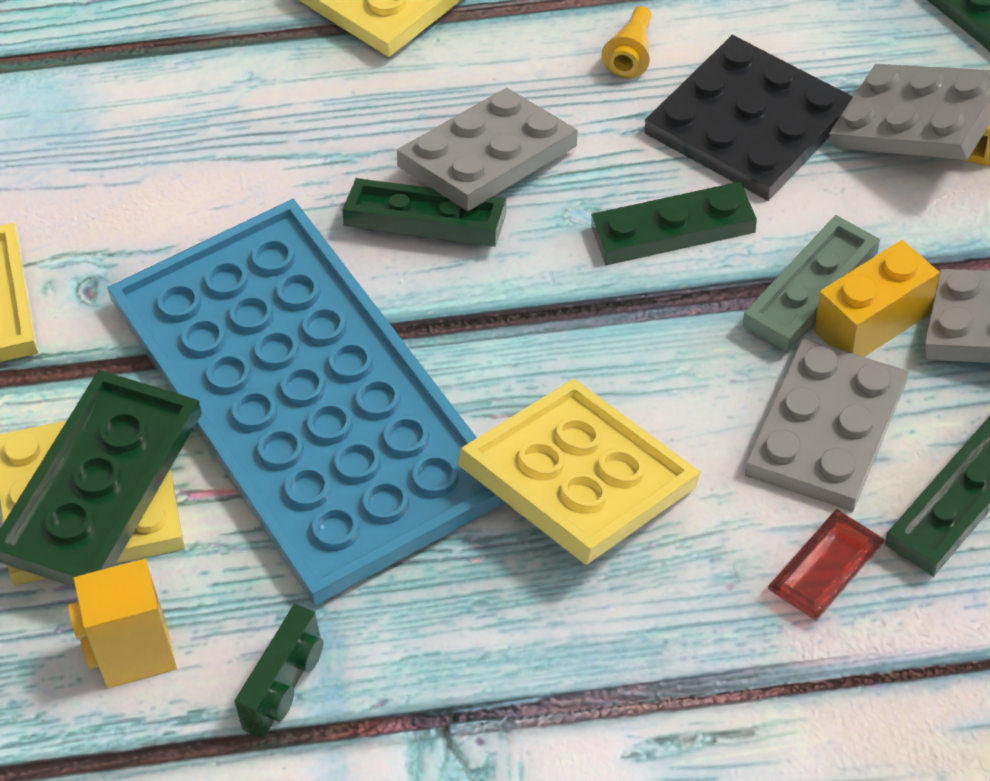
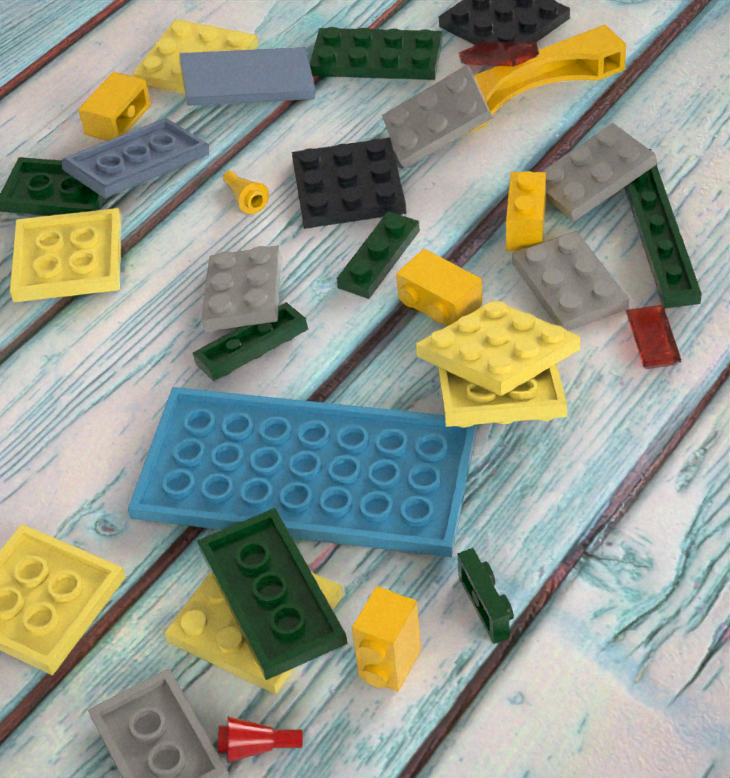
camera: 45 degrees left, 5 degrees down
sand green plate [743,215,880,352] -> none
none -> yellow brick [396,249,483,326]
none -> light yellow plate [416,301,580,396]

